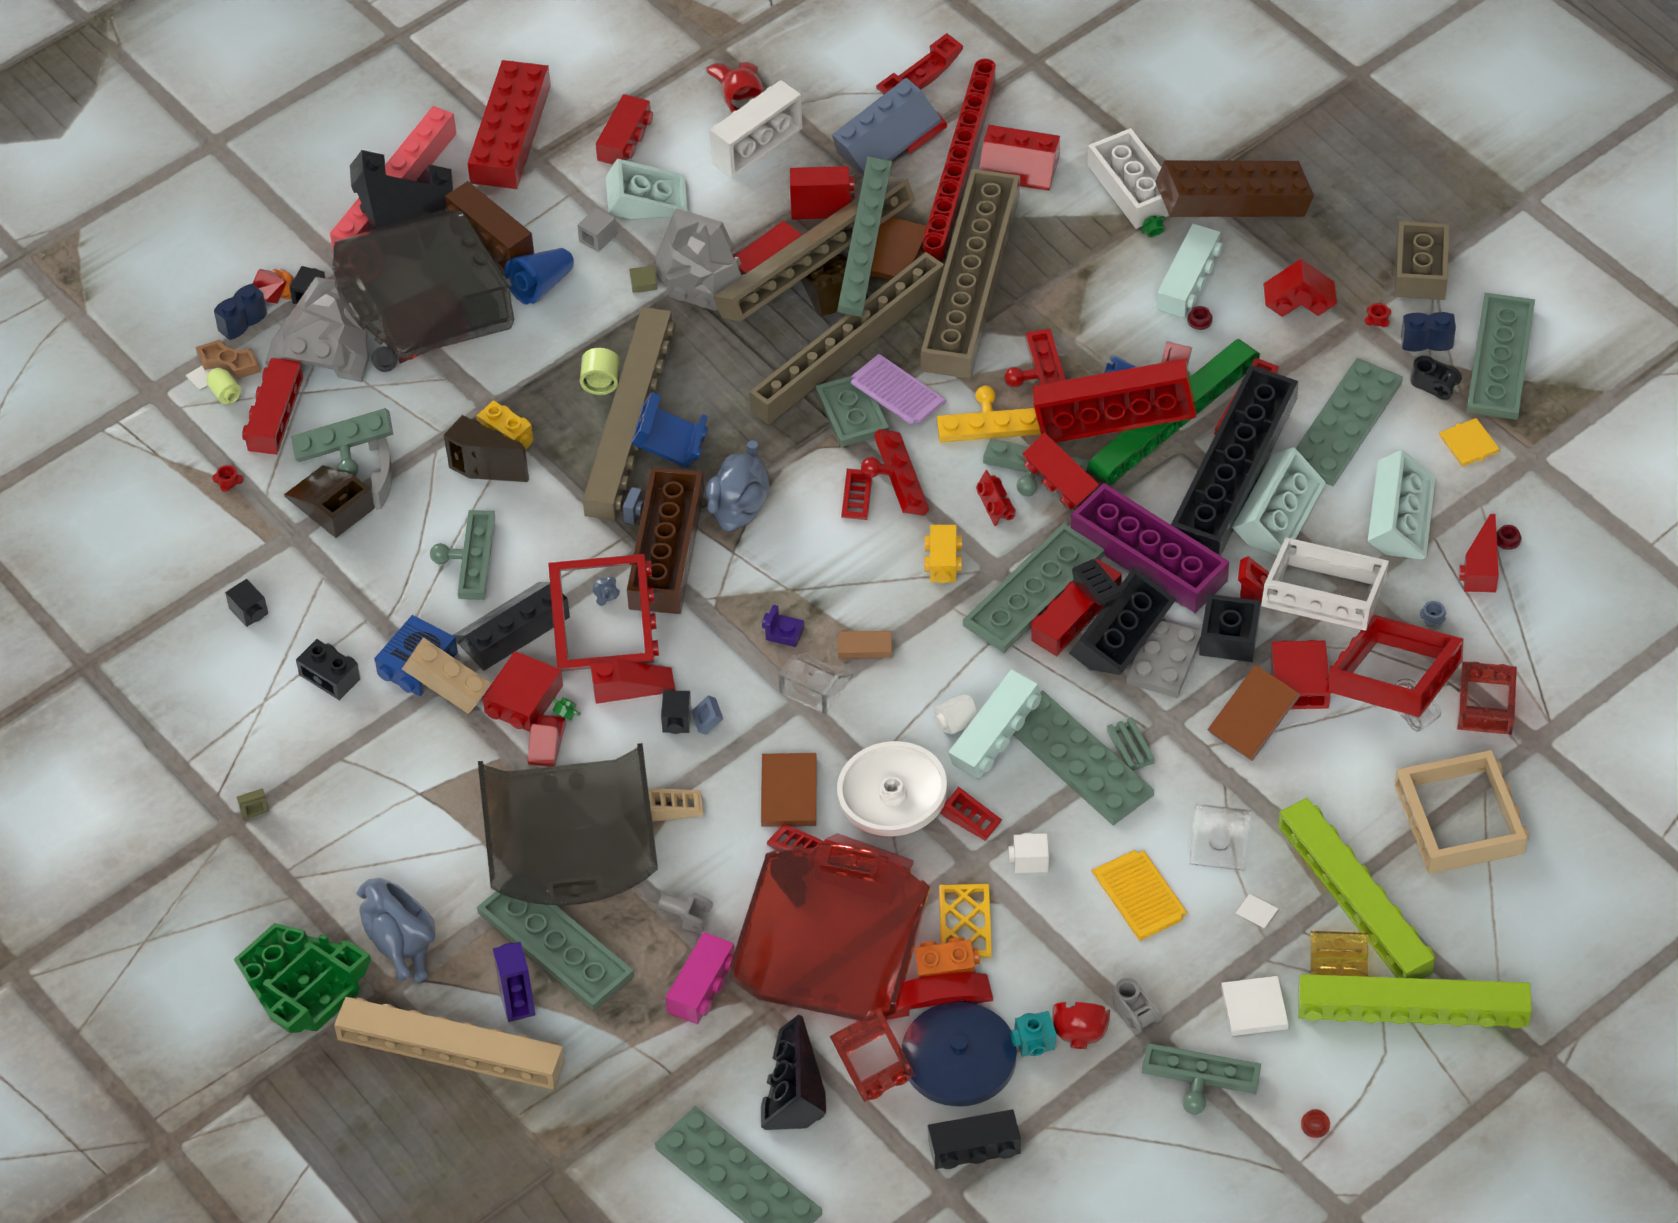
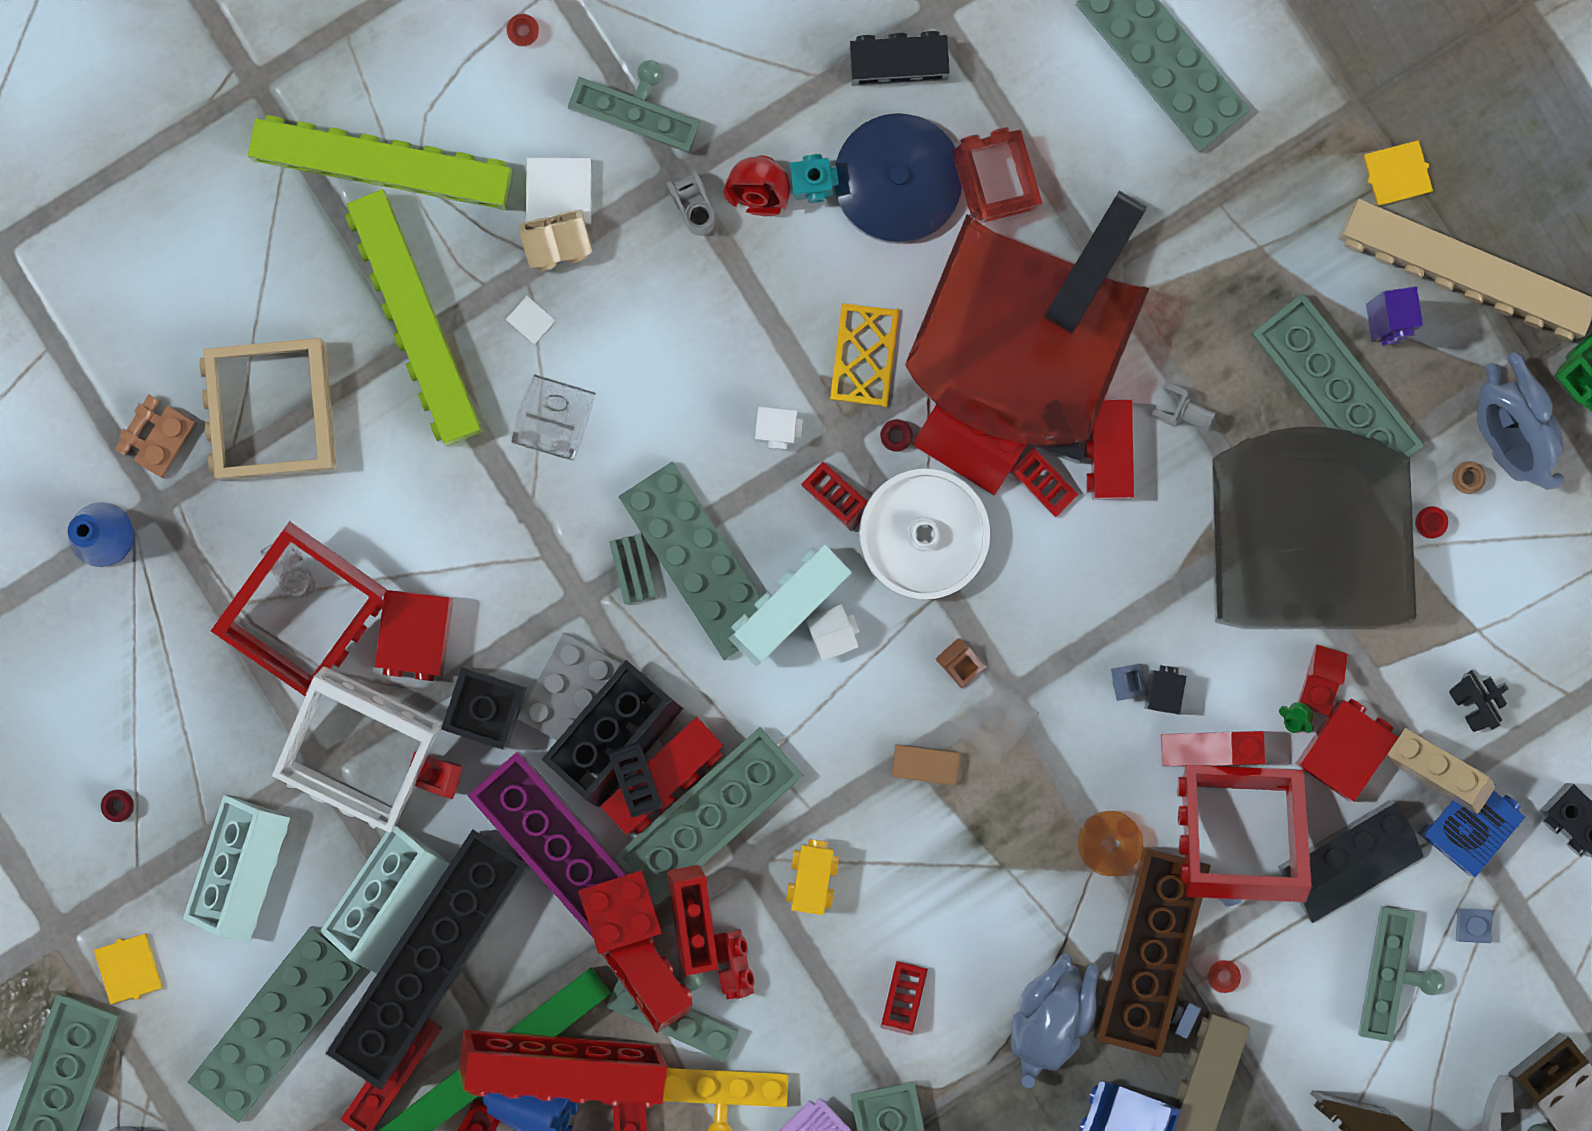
camera: 170 degrees left, 35 degrees up
tan slope [645,788,704,822] -> none
dark pink brick [665,932,737,1025] -> none
dark orange tile [761,753,817,827] -> none
black wedge [761,1014,826,1130] -> none
dark purple bracket [762,605,804,647] -> none
red plate [861,429,929,516] -> none
red slope [876,972,993,1021] -> none
orange brick [915,937,980,978] -> none
yellow window [1091,850,1188,941] -> none
dark orange tile [1207,665,1300,761] -> none
clear yellow slope [1310,931,1368,977] -> none
black piece [1410,355,1462,400] -> none
sand blue plate [1420,601,1446,626] -> none
clear red window [1457,661,1517,735] -> none
red slope [1459,514,1499,593] -> none
none -> blue cone [68,502,135,567]
none -> nougat plate [115,394,197,478]
none -> tan brick [519,209,592,271]
none -> red plate [578,870,662,954]
none -> red brick [667,865,719,976]
none -> dark red plate [880,419,913,452]
none -> dark orange slope [936,638,985,688]
none -> black beam [1044,190,1148,334]
none -> clear orange plate [1077,810,1143,876]
none -> red brick [1084,400,1134,500]
none -> clear red plate [1208,960,1241,993]
none -> yellow piece [1363,140,1433,207]
none -> red plate [1415,506,1449,539]
none -> black hips [1449,670,1509,732]
none -> medium nougat plate [1452,461,1486,494]
none -> sand blue plate [1456,908,1493,943]

